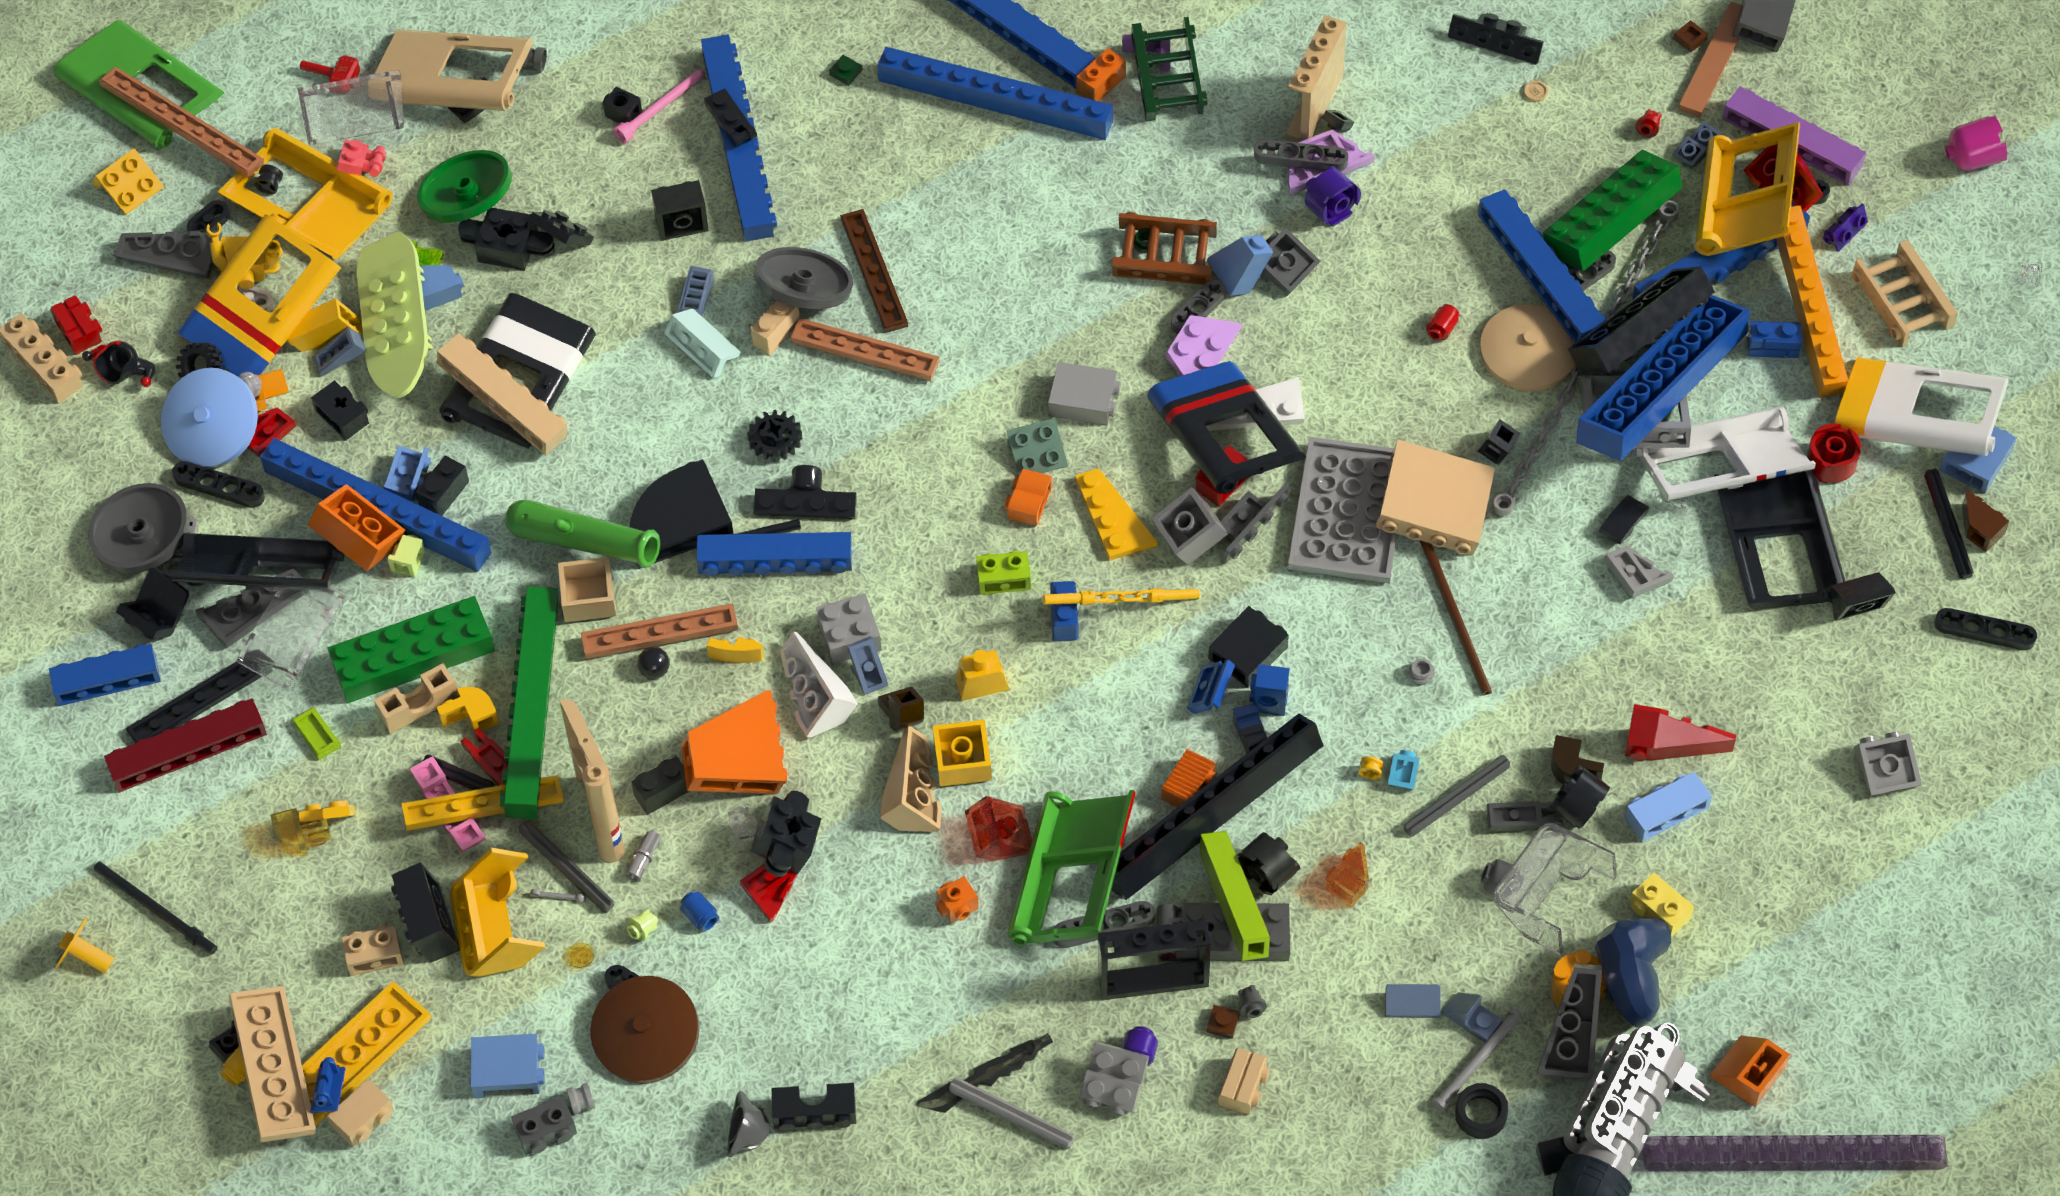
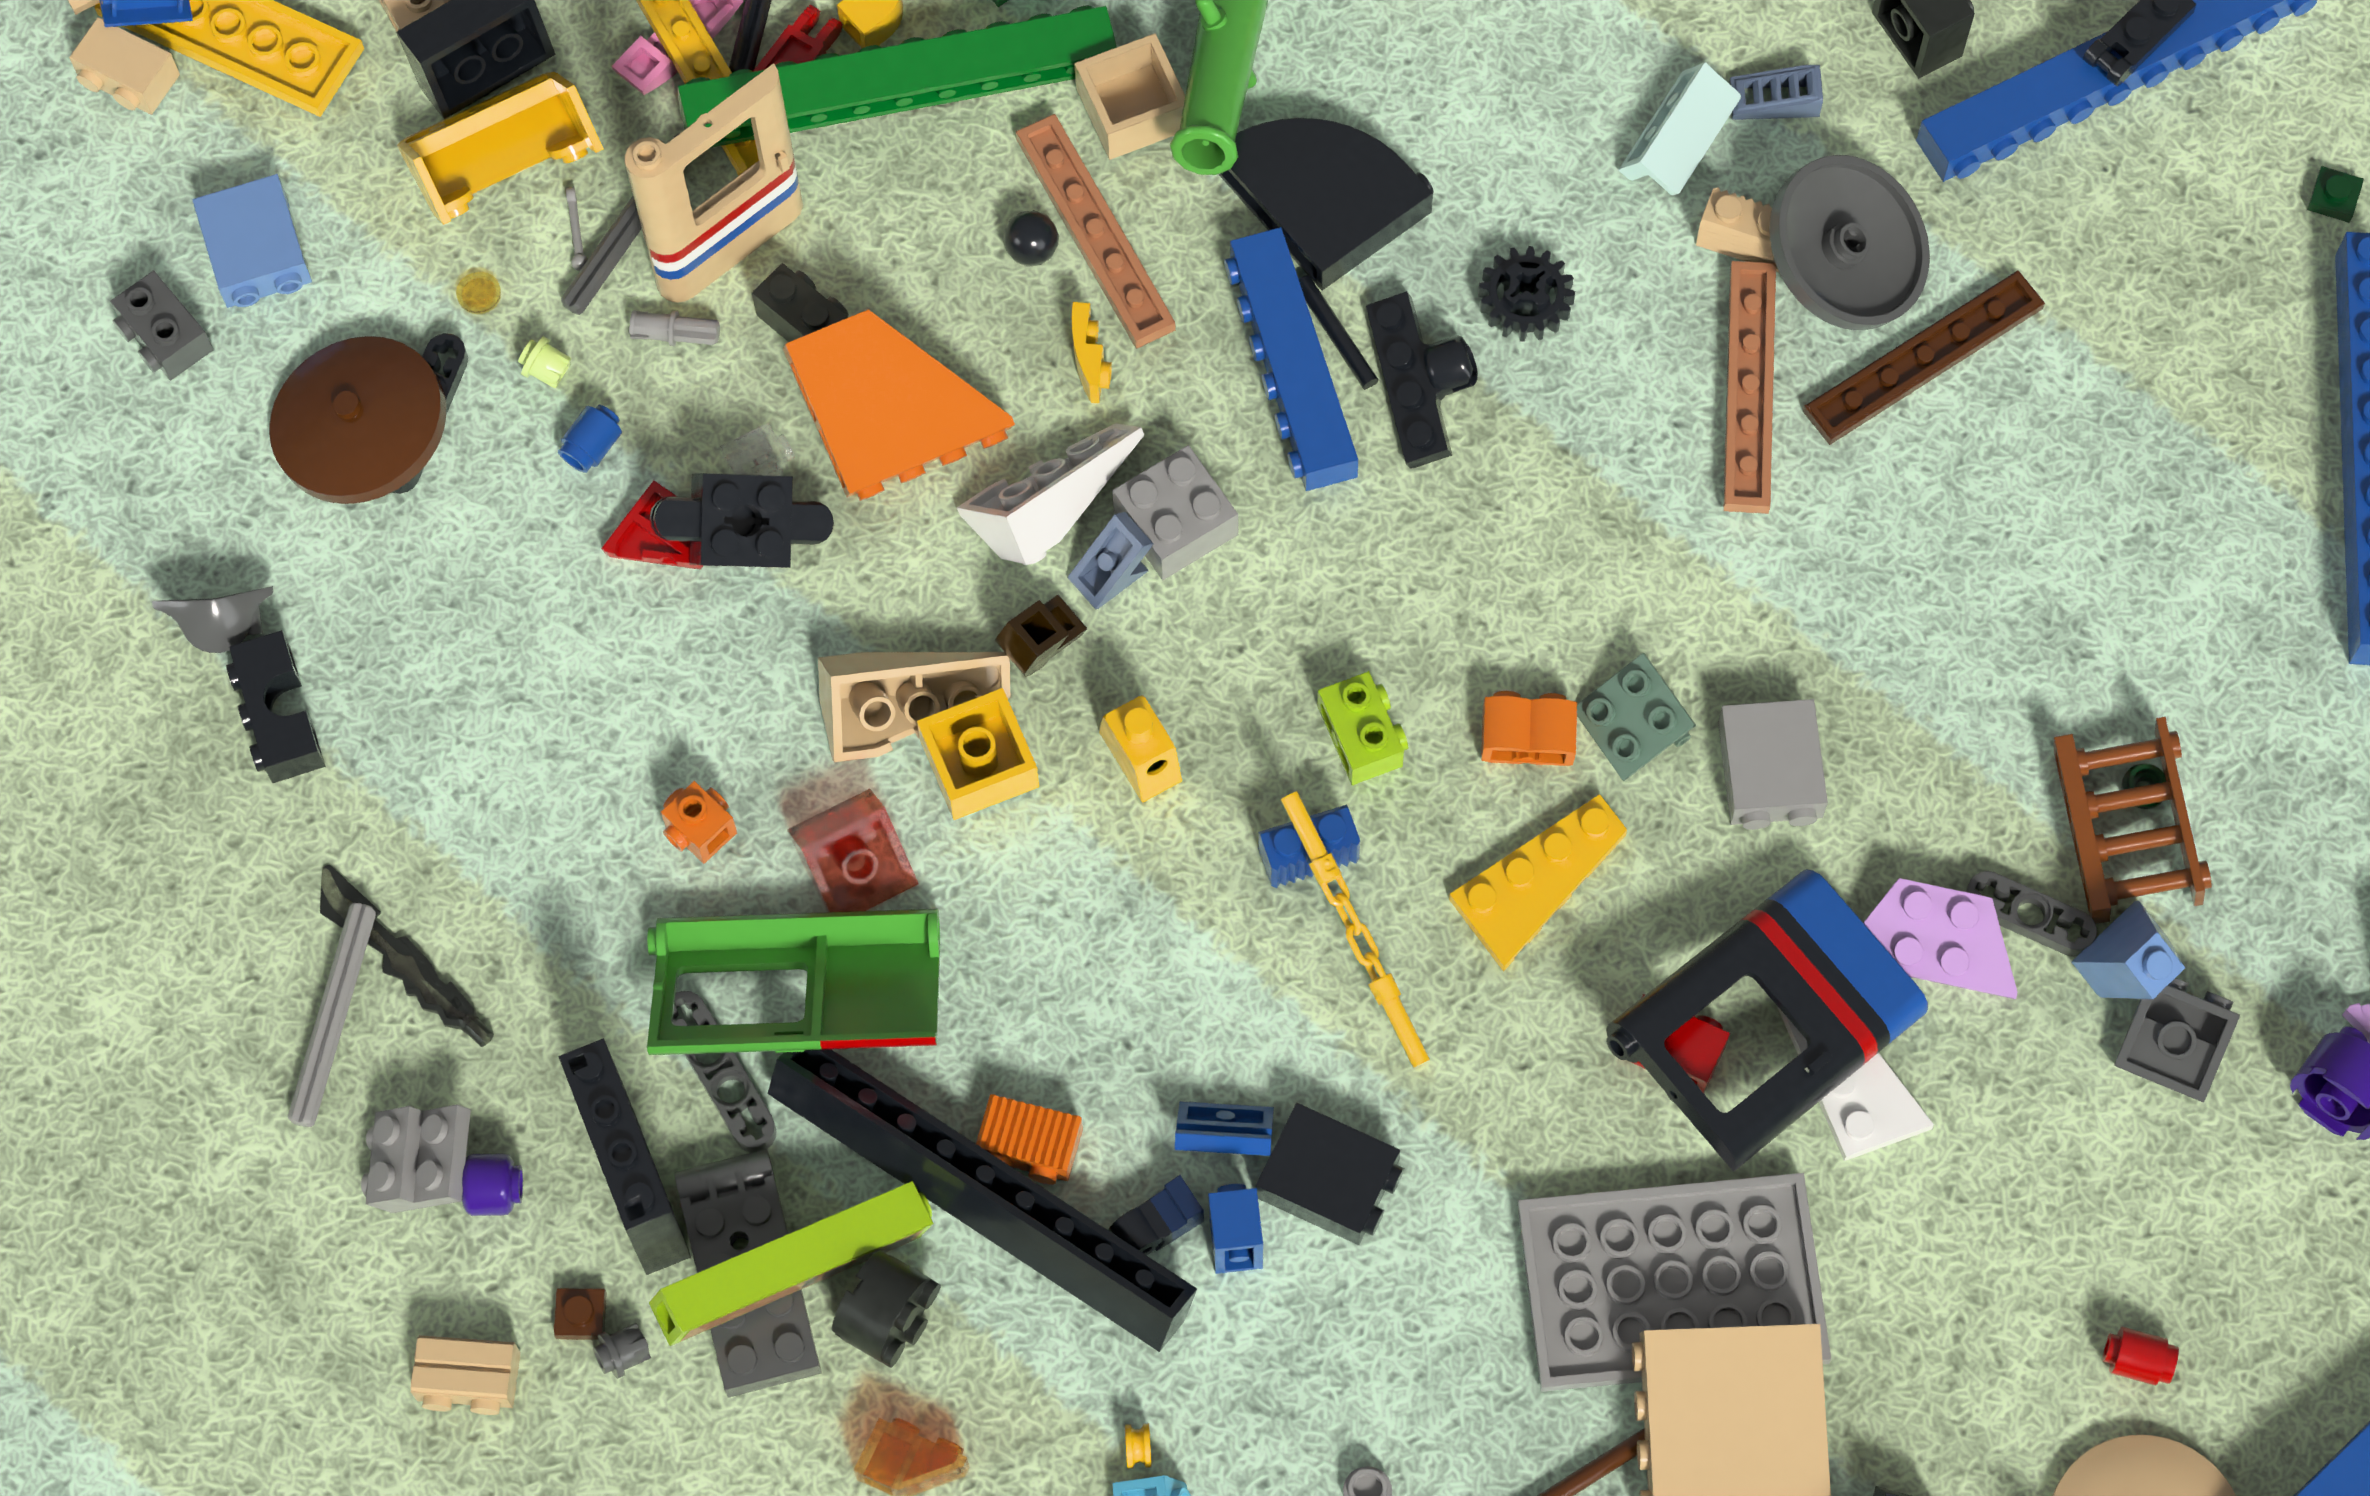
camera: 75 degrees right, 10 degrees up
light grey wheel [566,1082,595,1115] -> none
light grey brick [1152,487,1228,565] -> none
dark grey bracket [1221,483,1290,565] -> none

